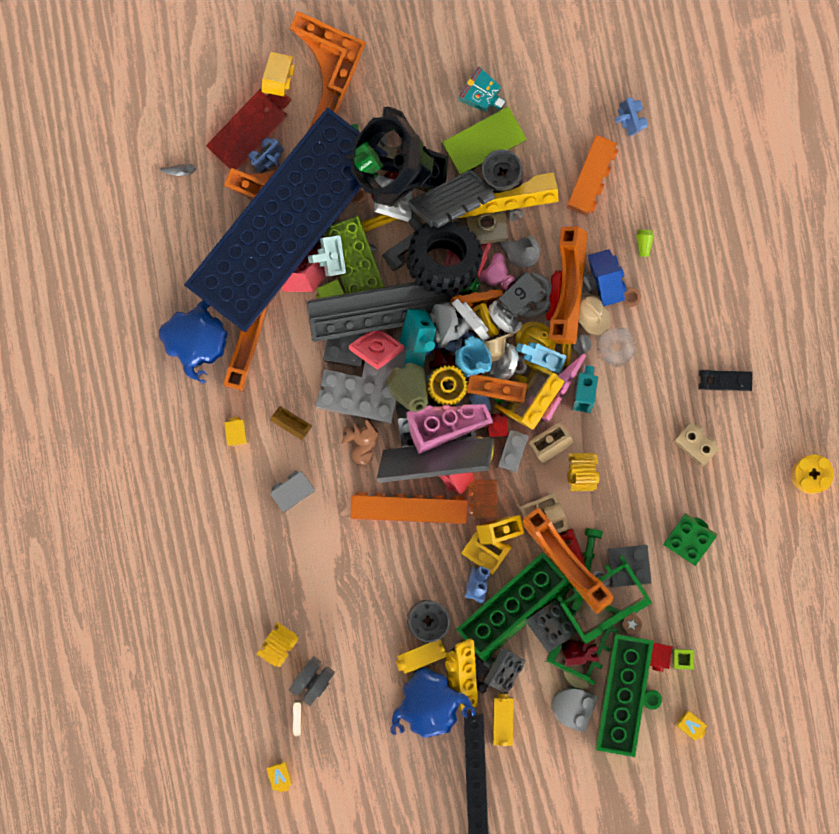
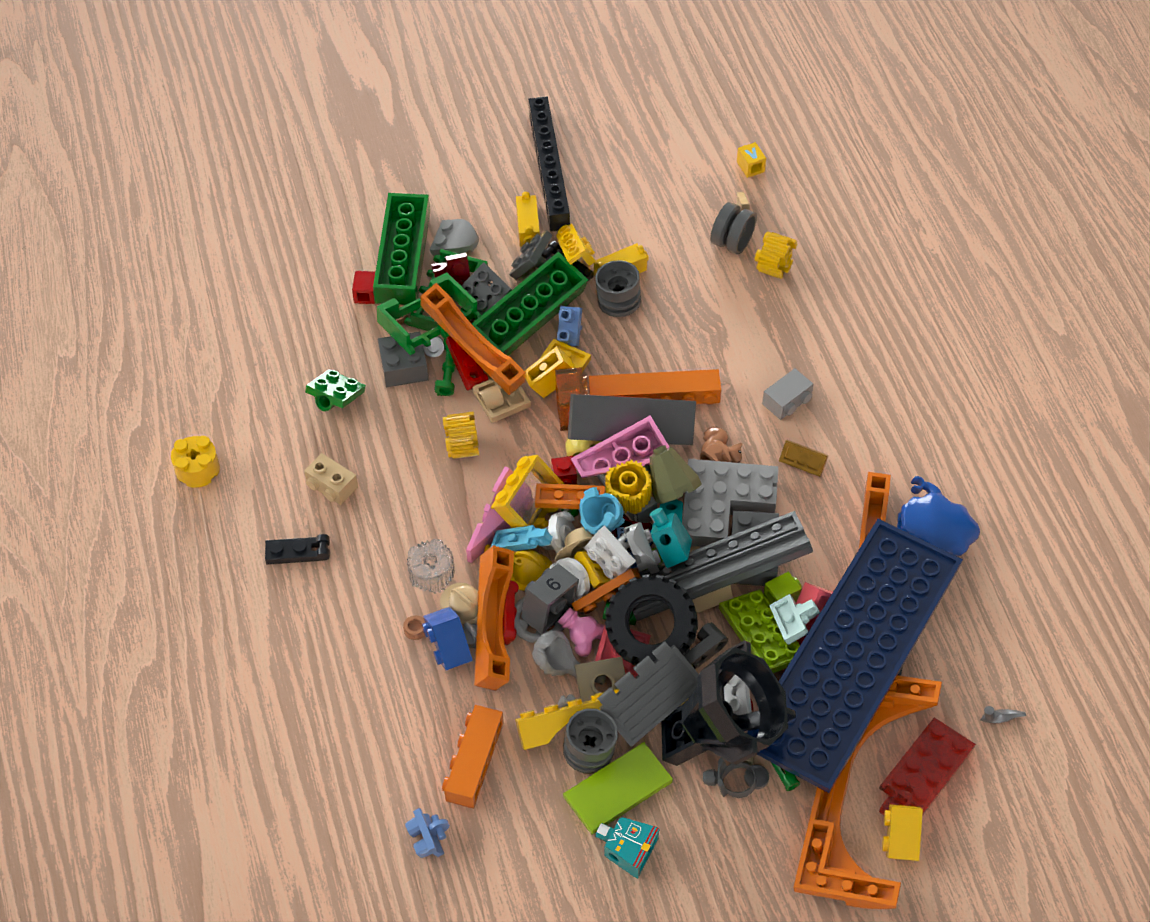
camera: 175 degrees right, 30 degrees down
yellow brick [224,417,248,446] -> none
medium blue hips [248,137,284,173] -> none
coral plate [349,330,404,370] -> none
green piece [354,142,383,174] -> none
blue piece [390,667,476,738] -> none
light grey brick [498,430,529,473] -> none
tan brick [529,421,574,464] -> none
light grey tile [572,334,592,354] -> none
teal torso [572,365,598,413] -> none
lime cone [636,230,655,257] -> none
green tile [644,690,662,710] -> none
lime brick [671,649,694,670] -> none
yellow brick [675,710,707,741] -> none

